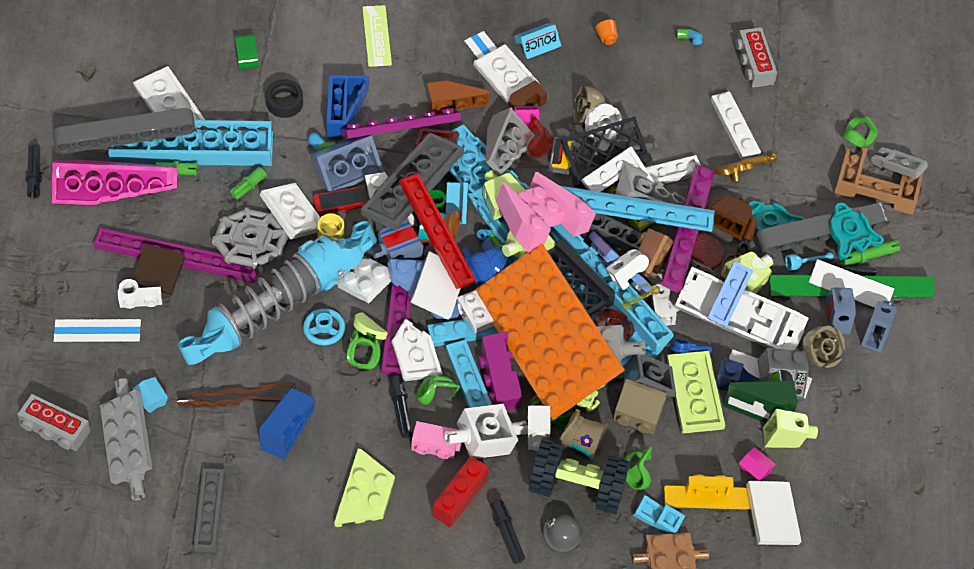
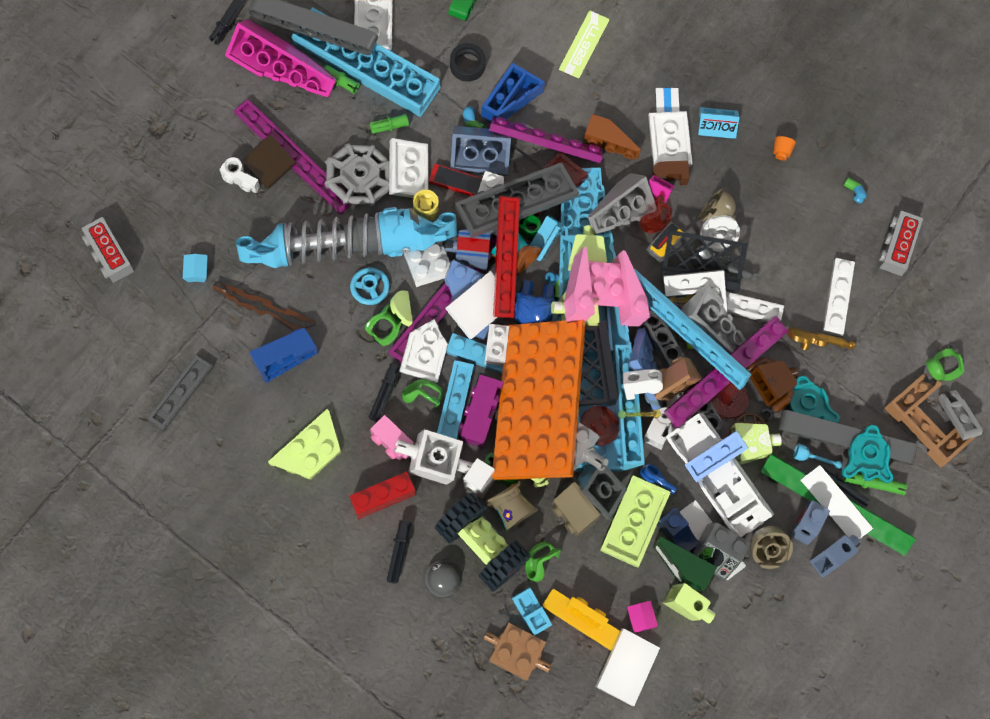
camera: 30 degrees right, 15 degrees up
white sticker [53,319,141,342] -> none
light grey plate [100,378,152,500] -> none

